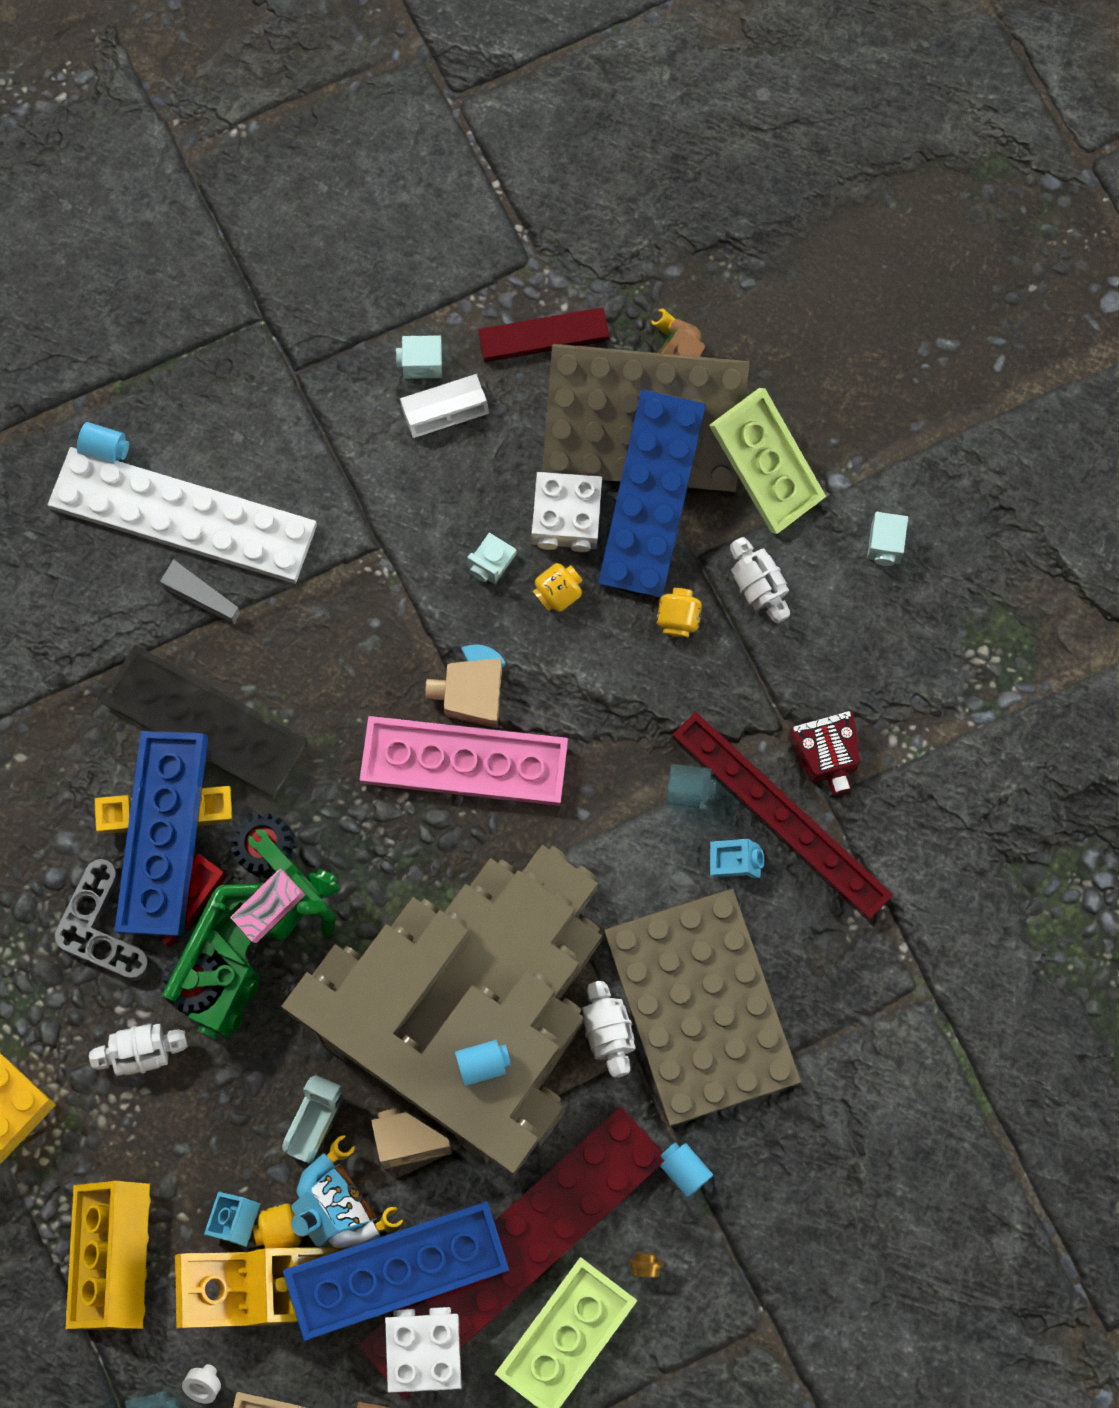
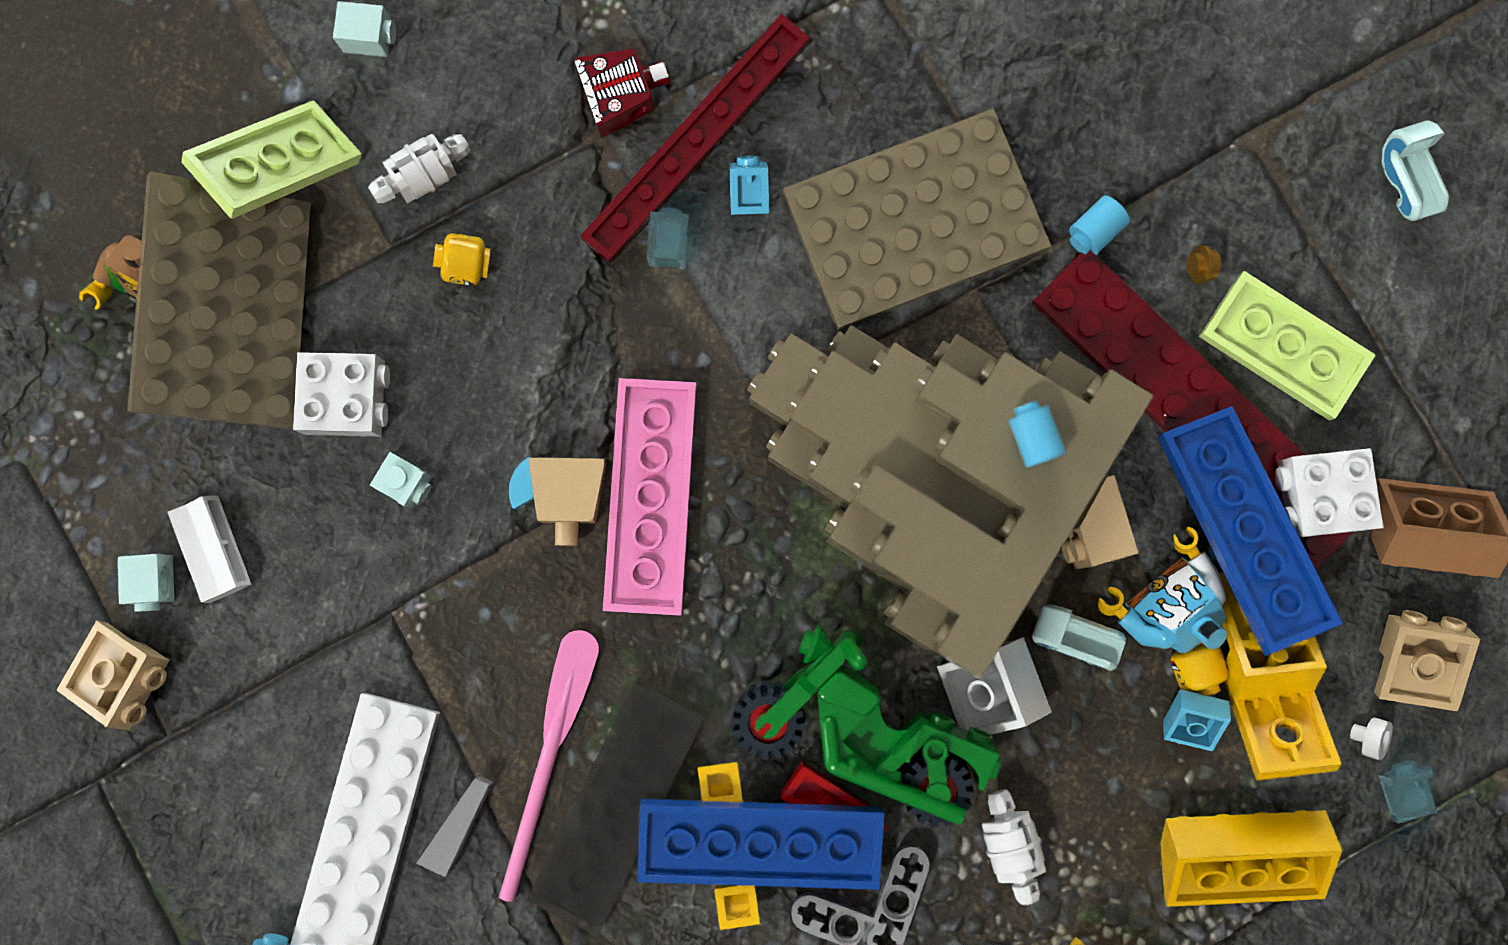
camera: 90 degrees left, 10 degrees up
bright pink tile [230,869,305,943] -> none
dark red tile [478,307,610,362] -> none
yellow head [533,563,583,612] -> none
white piece [582,981,636,1078] -> none
blue plate [598,389,706,597] -> none
none -> tan plate [57,621,169,731]
none -> bright pink piece [499,630,599,902]
none -> white slope [937,637,1052,735]

